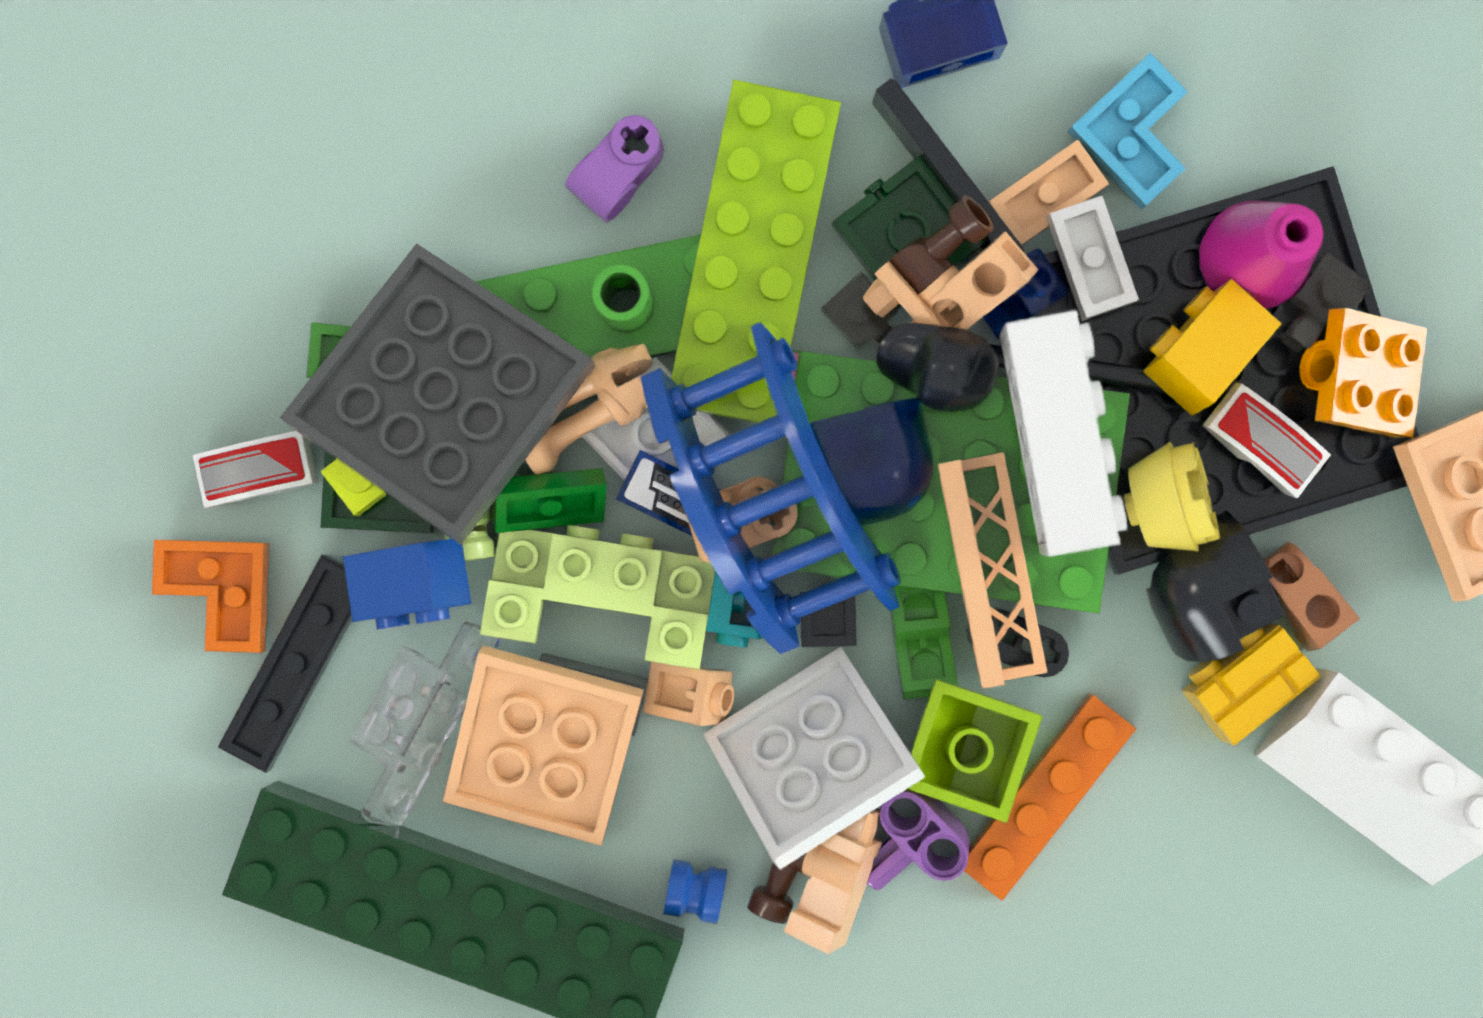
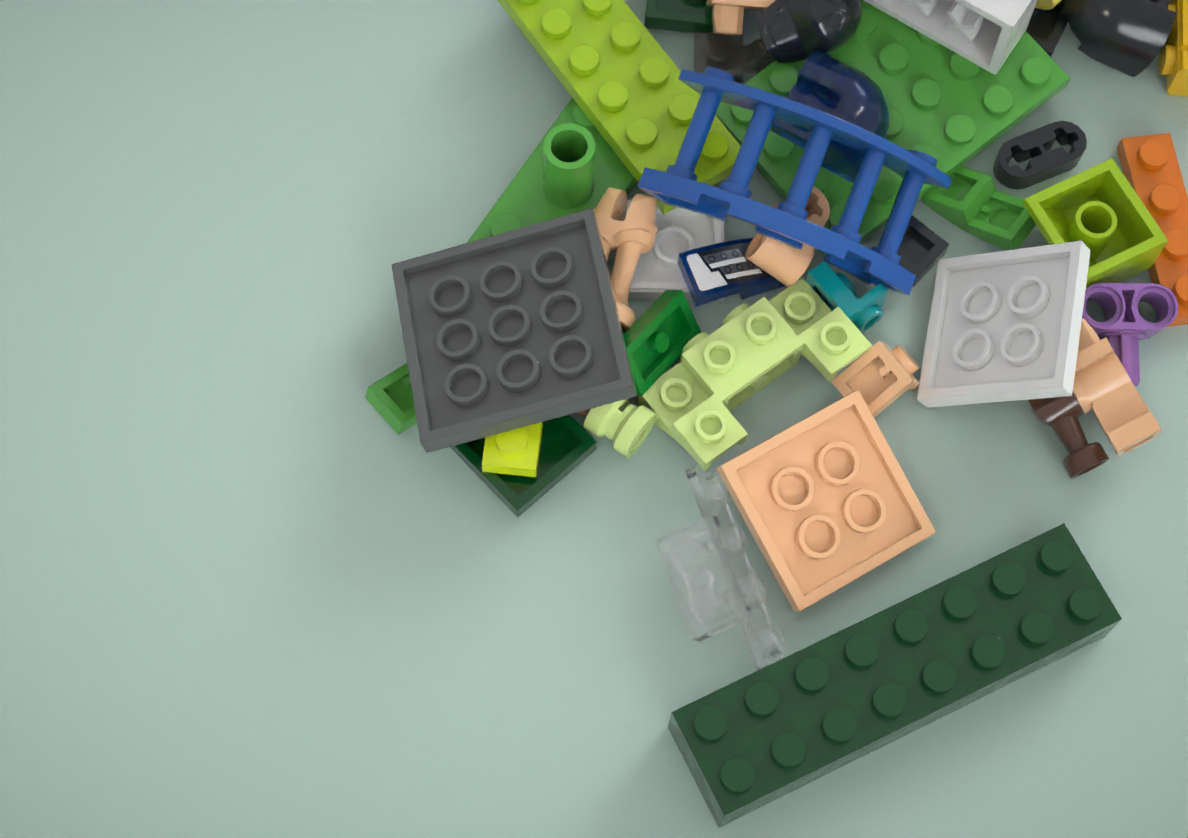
camera: 45 degrees left, 20 degrees down
orange plate [152,540,269,653] -> none
slope [193,431,319,508] -> none
black tile [218,554,352,773] -> none
blue brick [343,539,471,629] -> none
medium lavender piece [565,115,664,223] -> none
blue wheel [663,859,727,924] -> none
light nougat fence [937,452,1048,689] -> none

